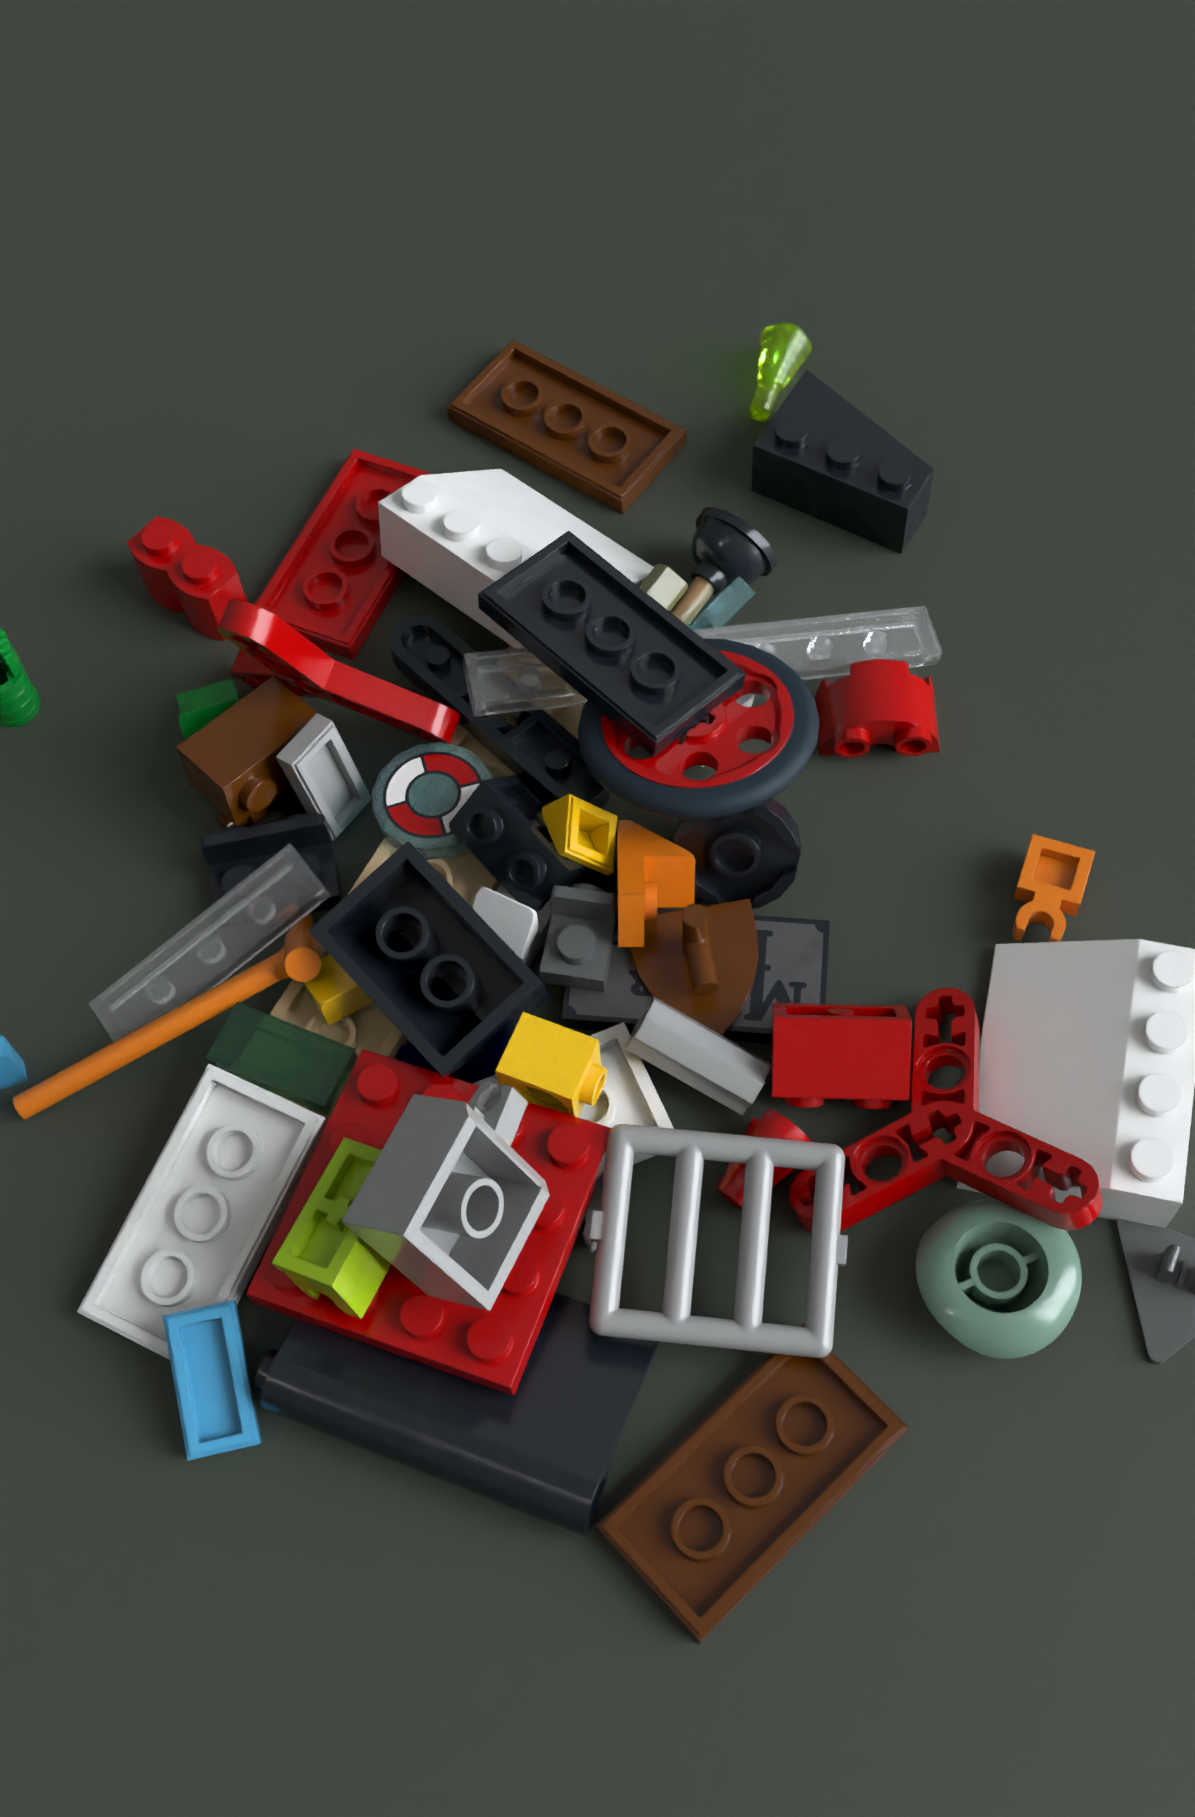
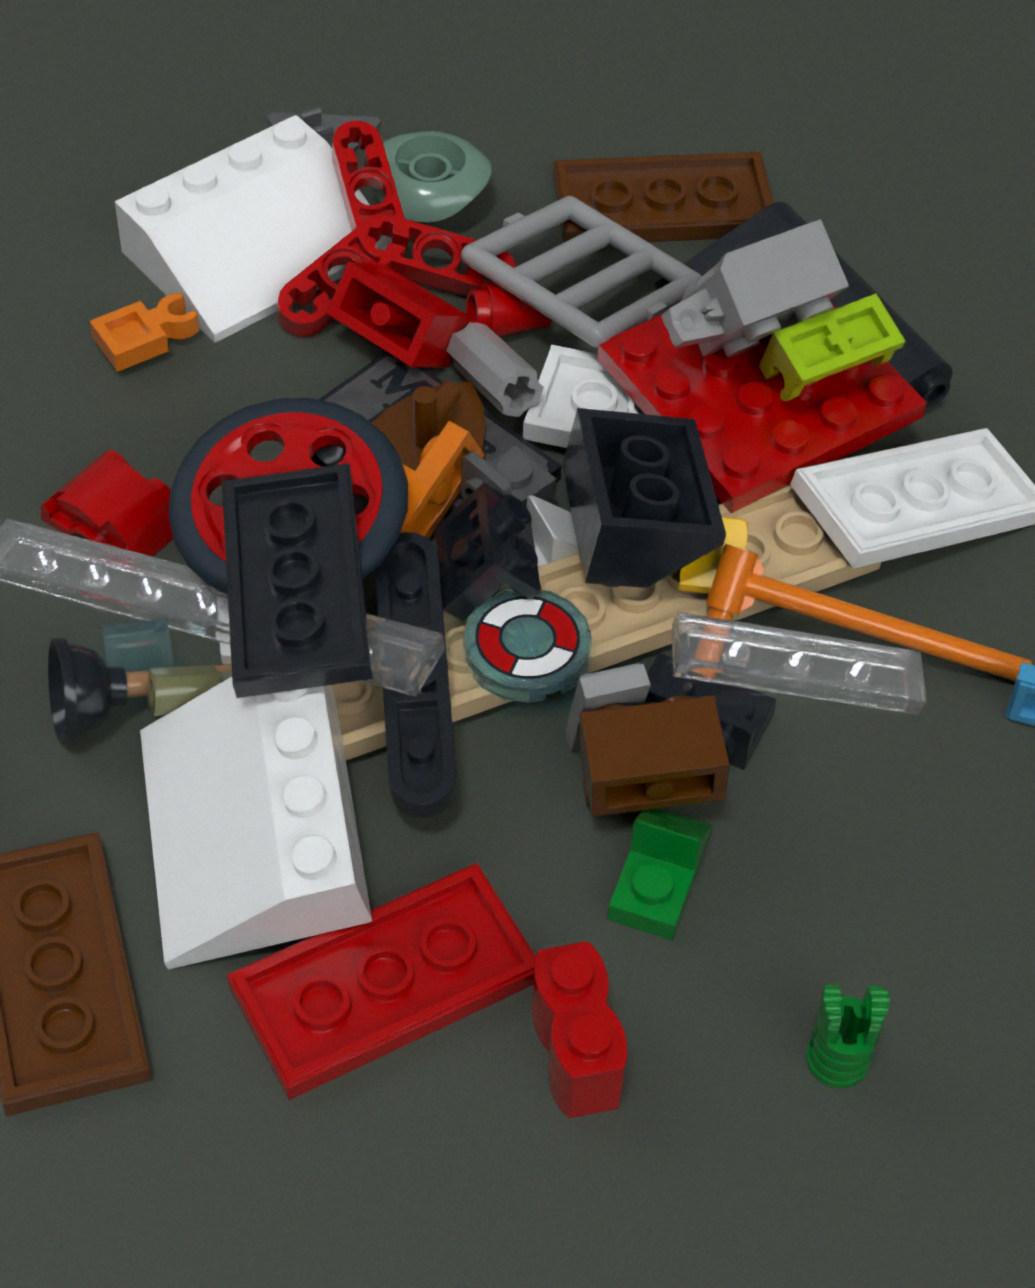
camera: 150 degrees left, 10 degrees down
dark azure tile [162,1300,262,1461] -> none
clear green tile [205,1002,358,1115] -> none
red piece [217,599,461,746] -> none
yellow brick [495,1012,608,1117] -> none
yellow slope [542,794,617,876] -> none

